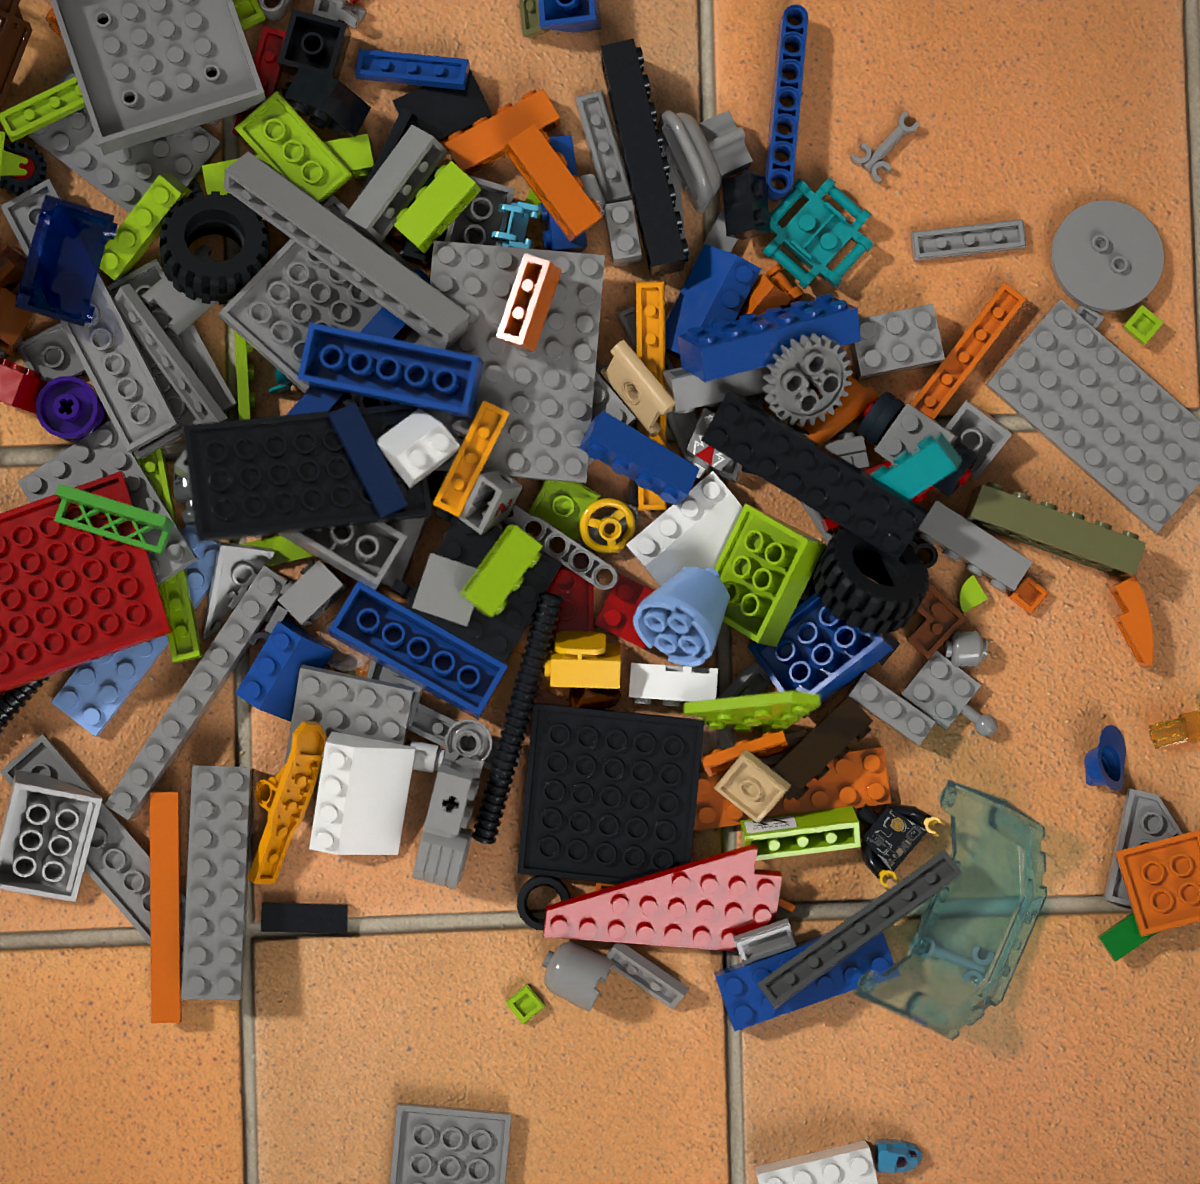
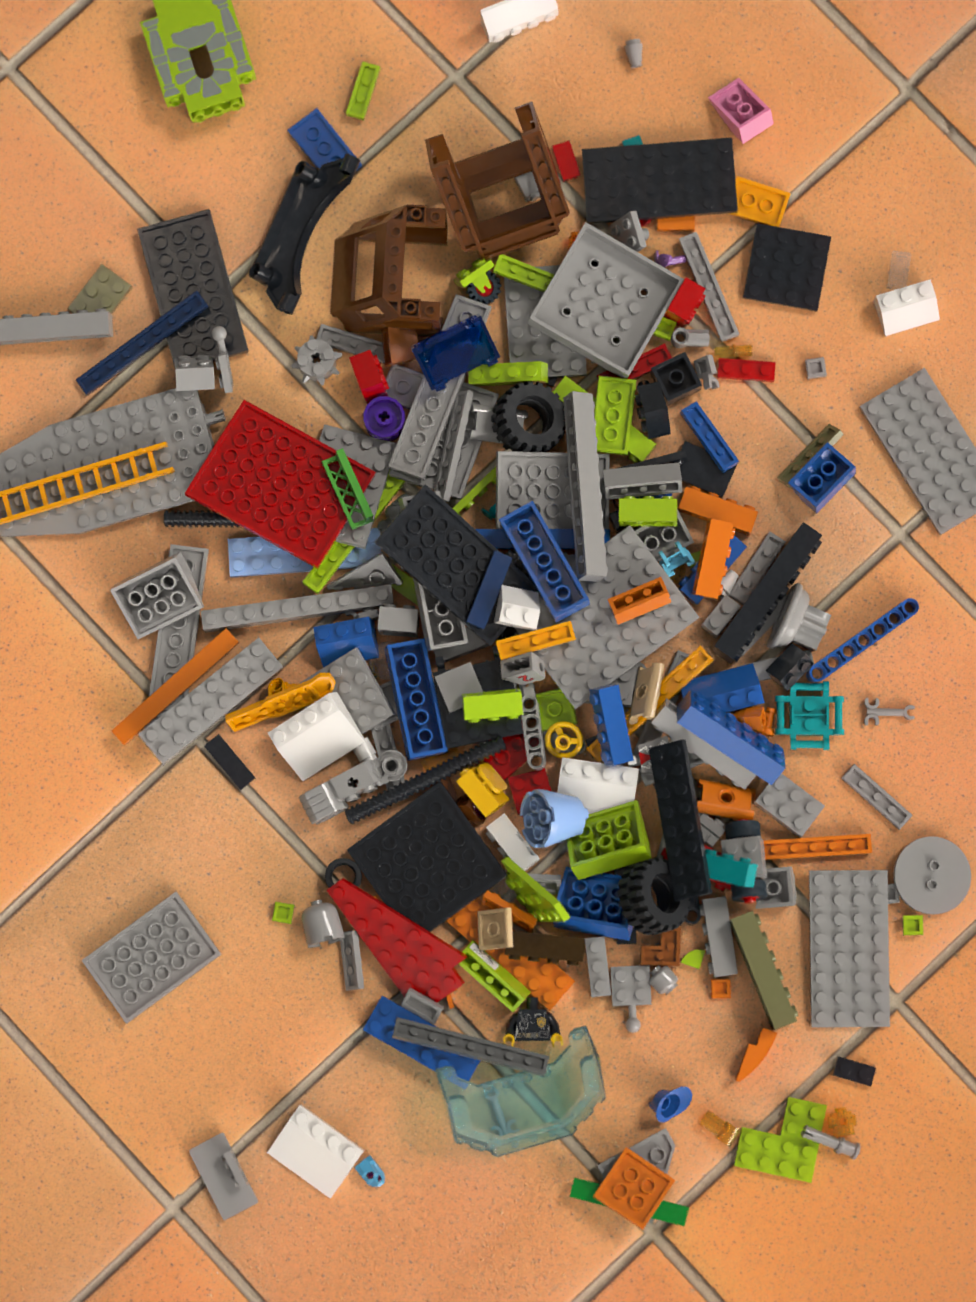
camera: 50 degrees right, 5 degrees down
light grey gear [762,333,853,427] -> none

